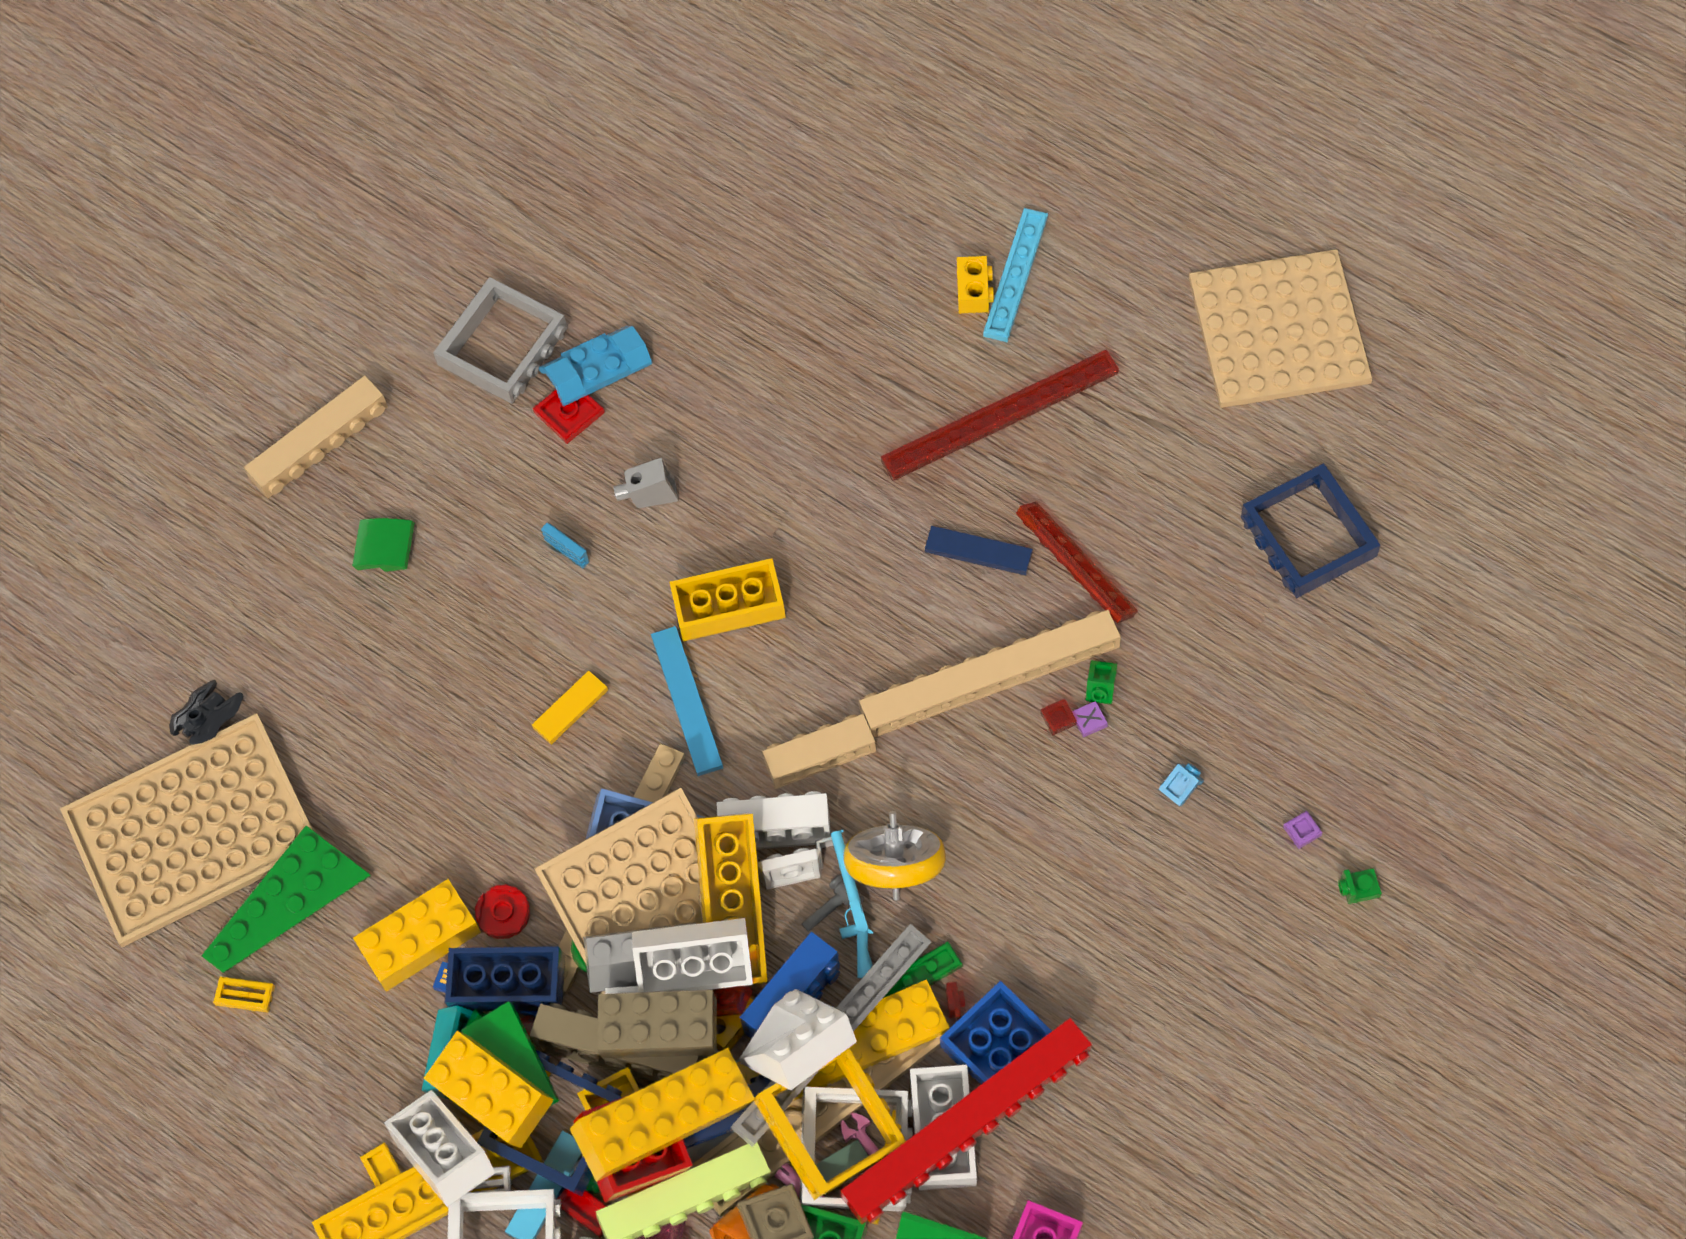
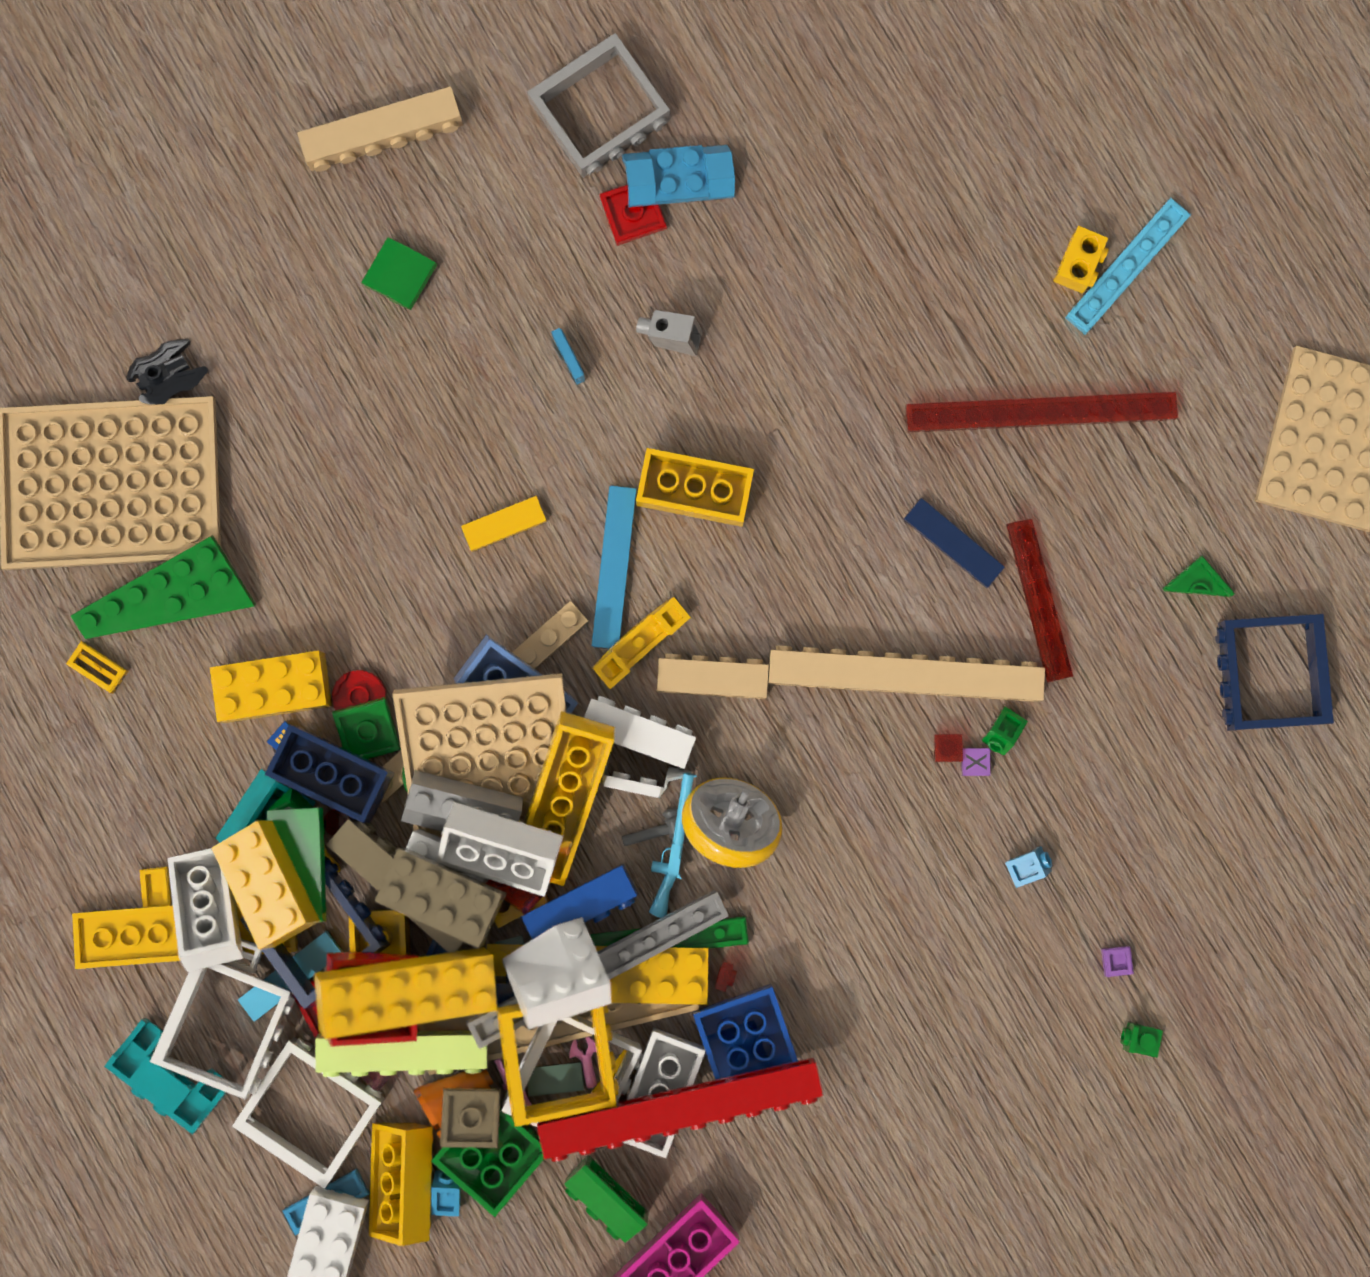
camera: 20 degrees right, 20 degrees up
none -> green tile [332,697,401,759]
none -> yellow slope [592,597,691,689]
none -> green tile [1162,556,1235,597]

